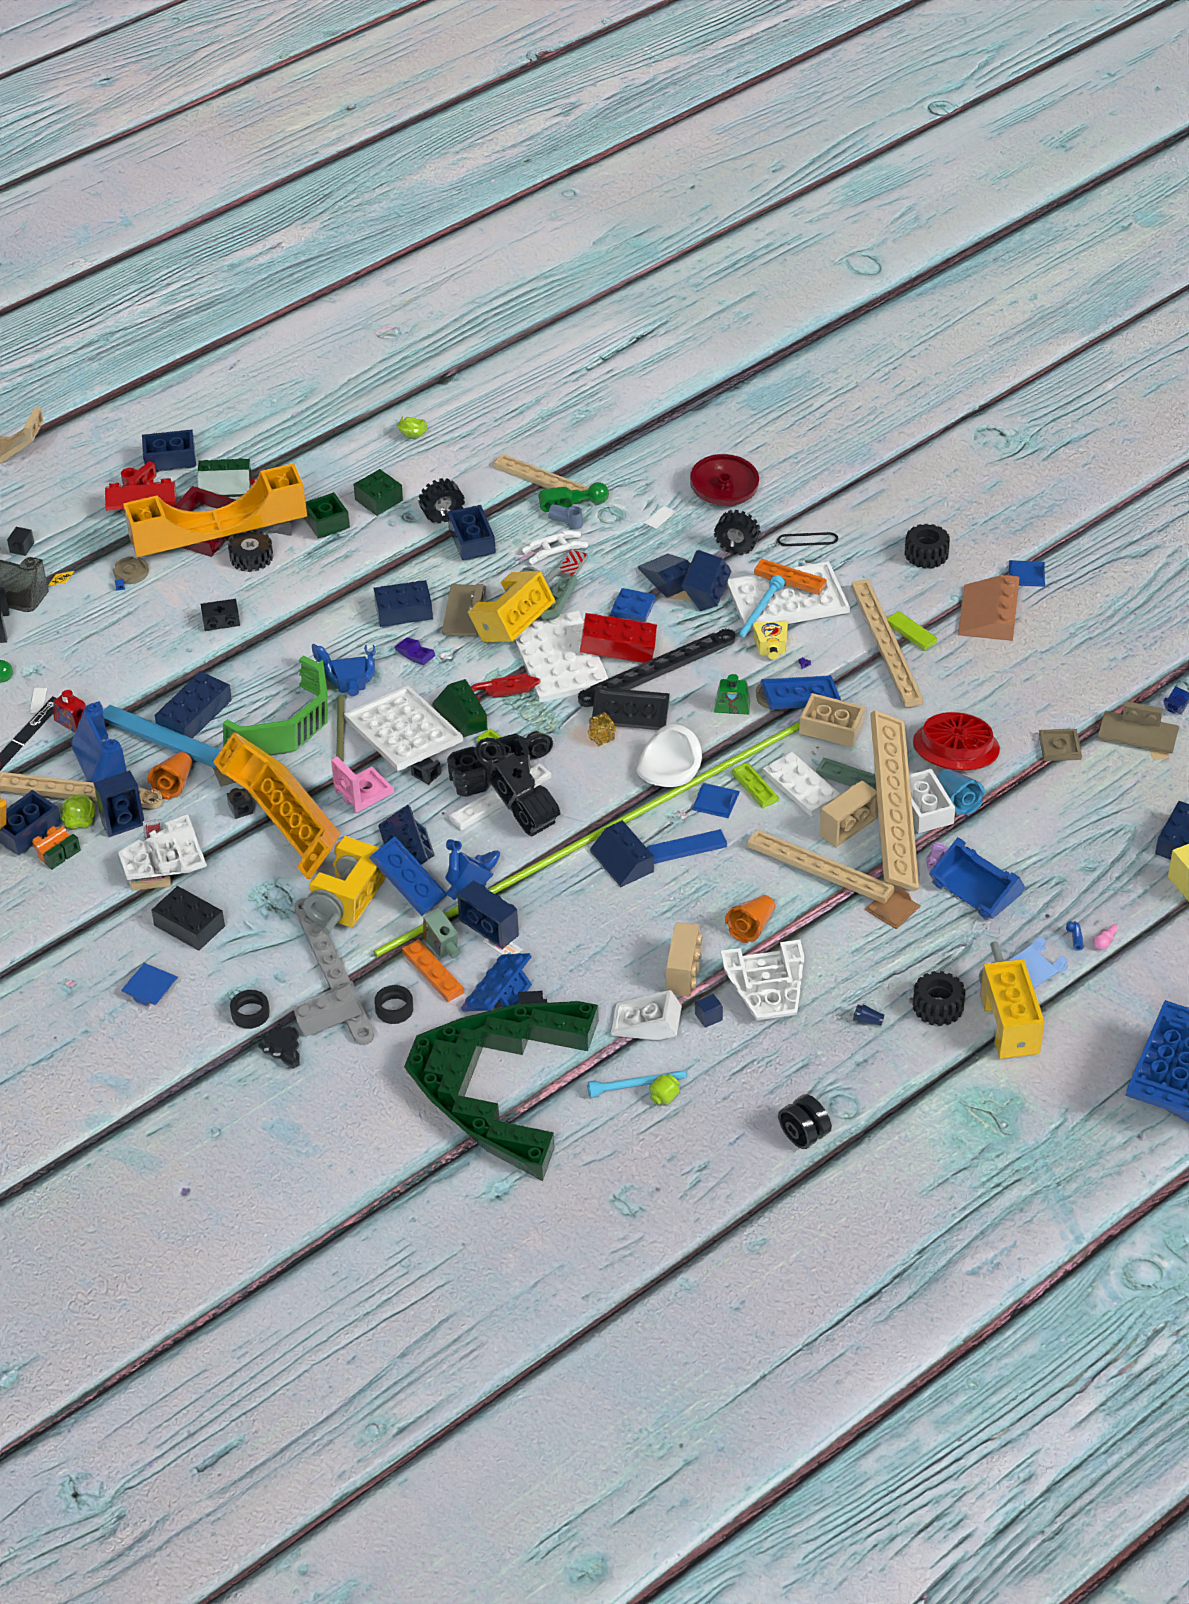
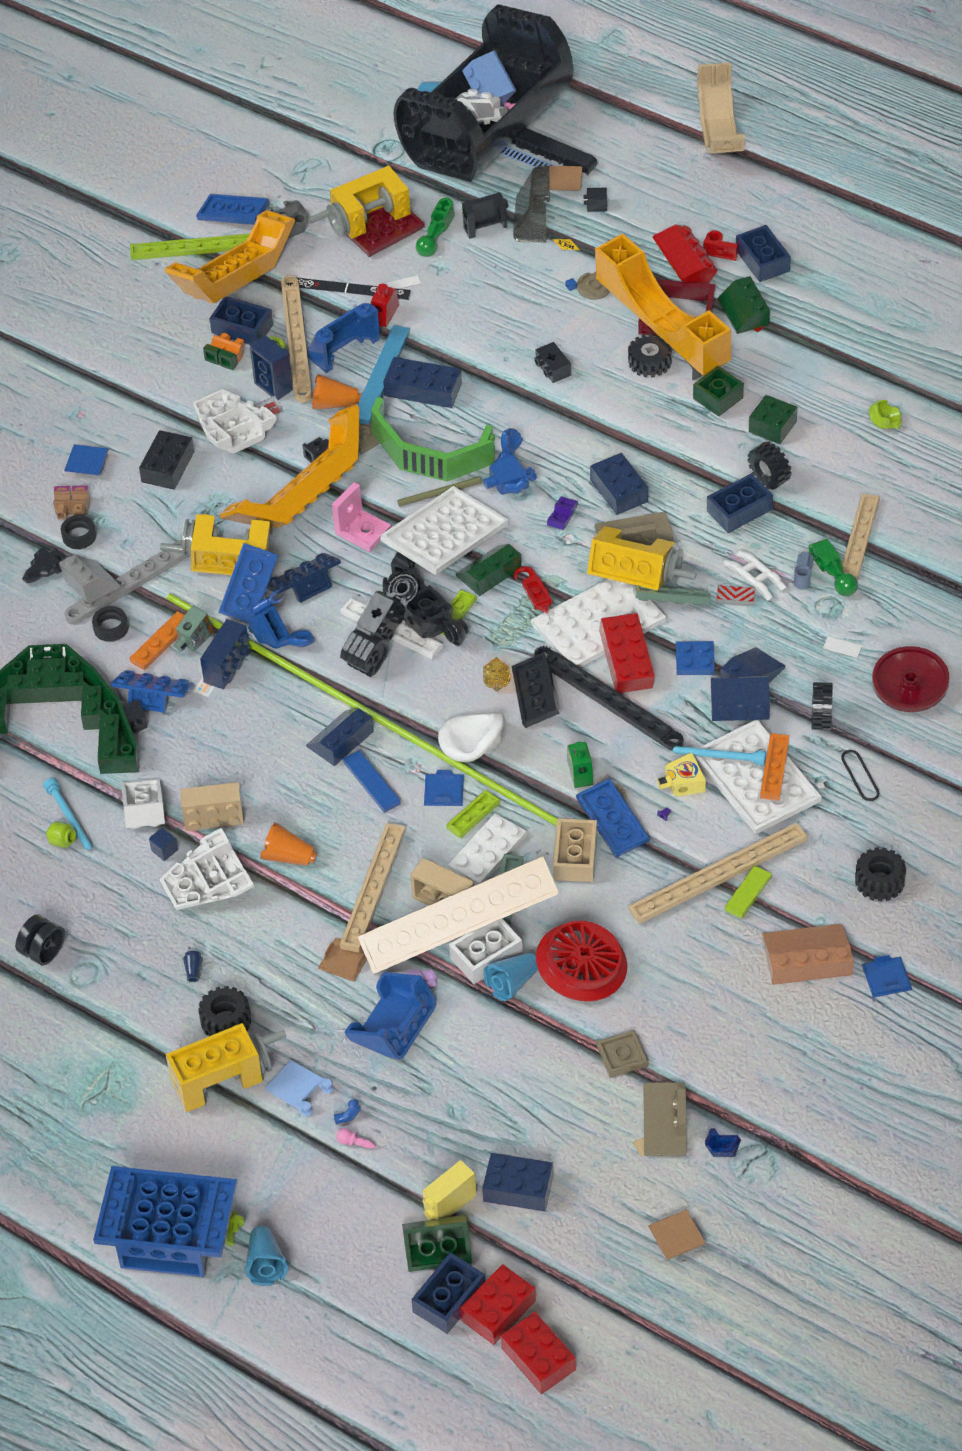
camera: 75 degrees right, 5 degrees up
none -> medium nougat hips [53,485,90,519]

